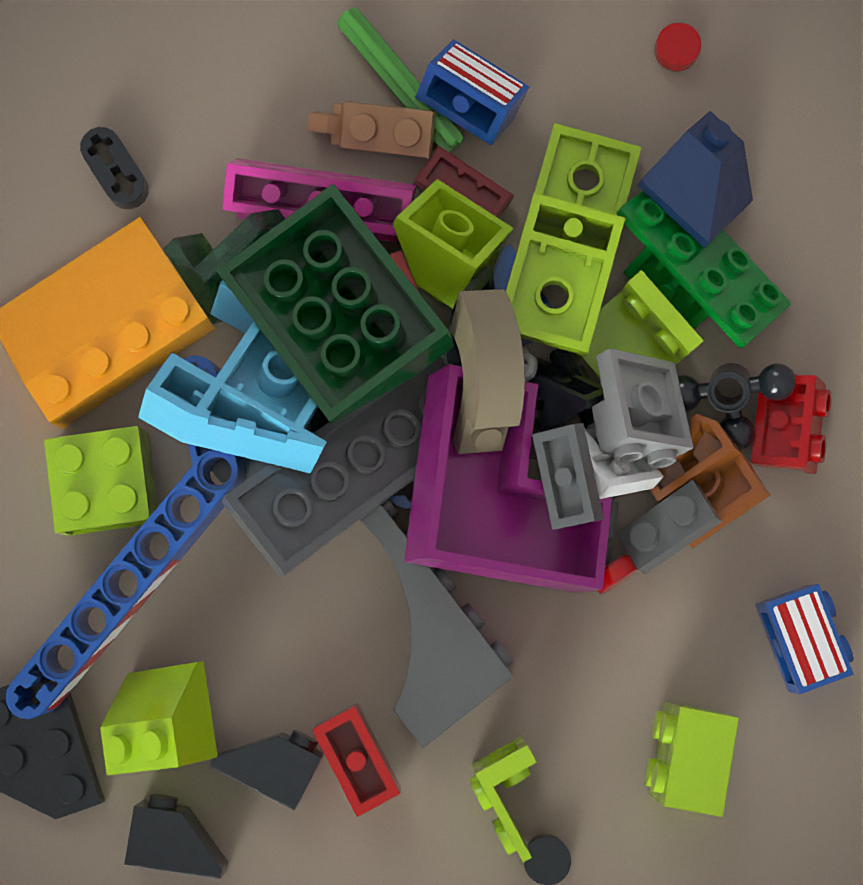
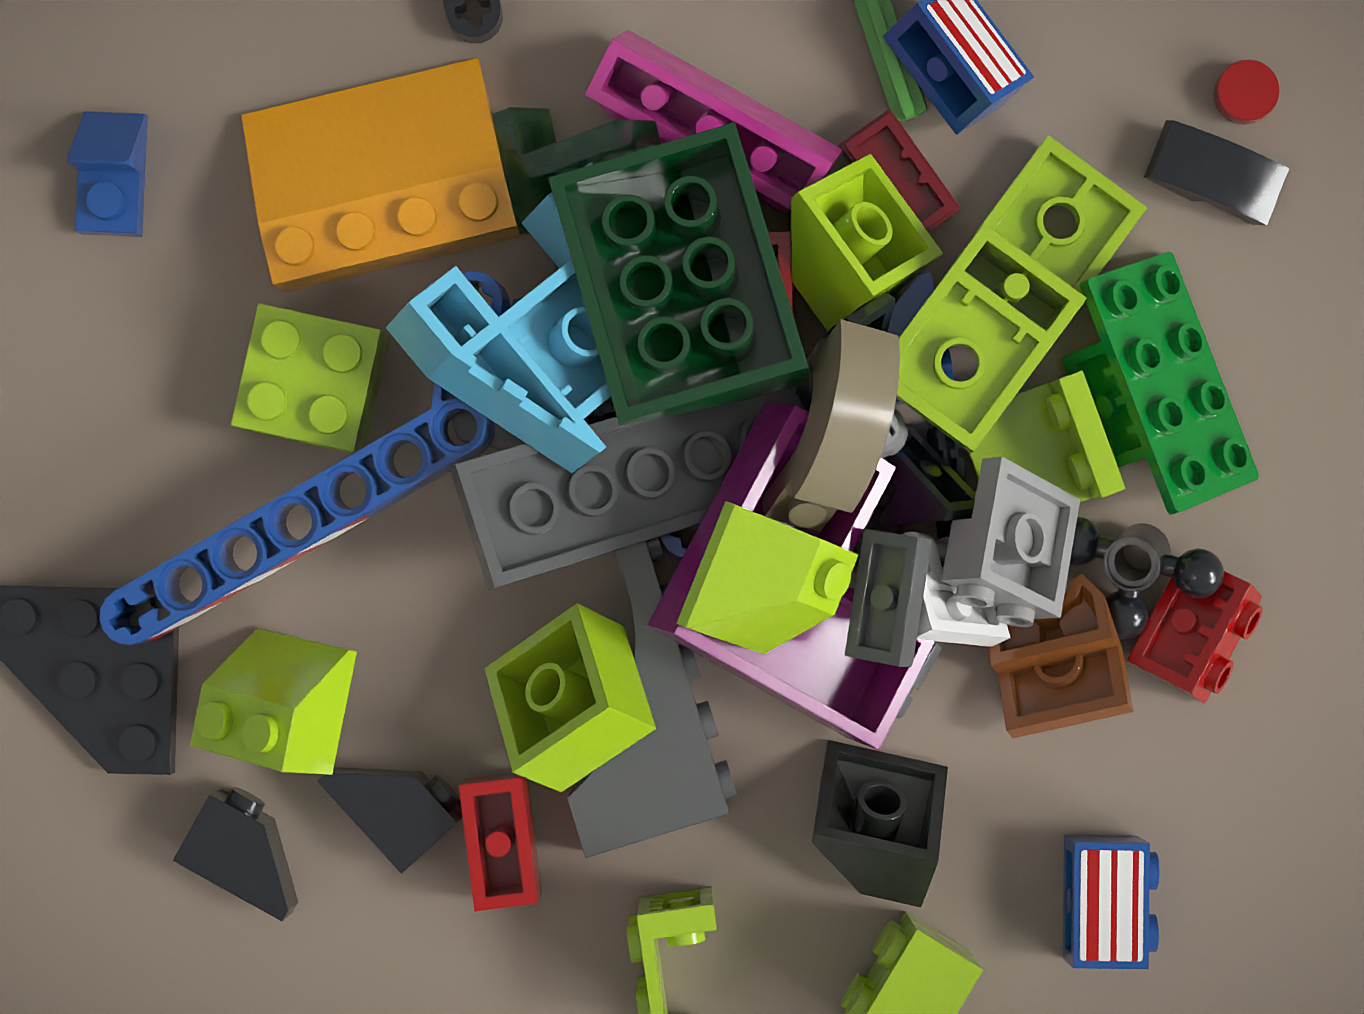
camera: 25 degrees right, 5 degrees up
medium nougat hinge [307,101,436,158] -> none
red tile [597,555,638,595] -> none
dark grey plate [617,480,722,574] -> none
dark blue slope [637,111,753,248] -> none
none -> lime brick [484,603,656,792]
none -> lime slope [676,501,858,654]
none -> pearl dark grey slope [812,740,948,908]
none -> black slope [1144,120,1289,225]

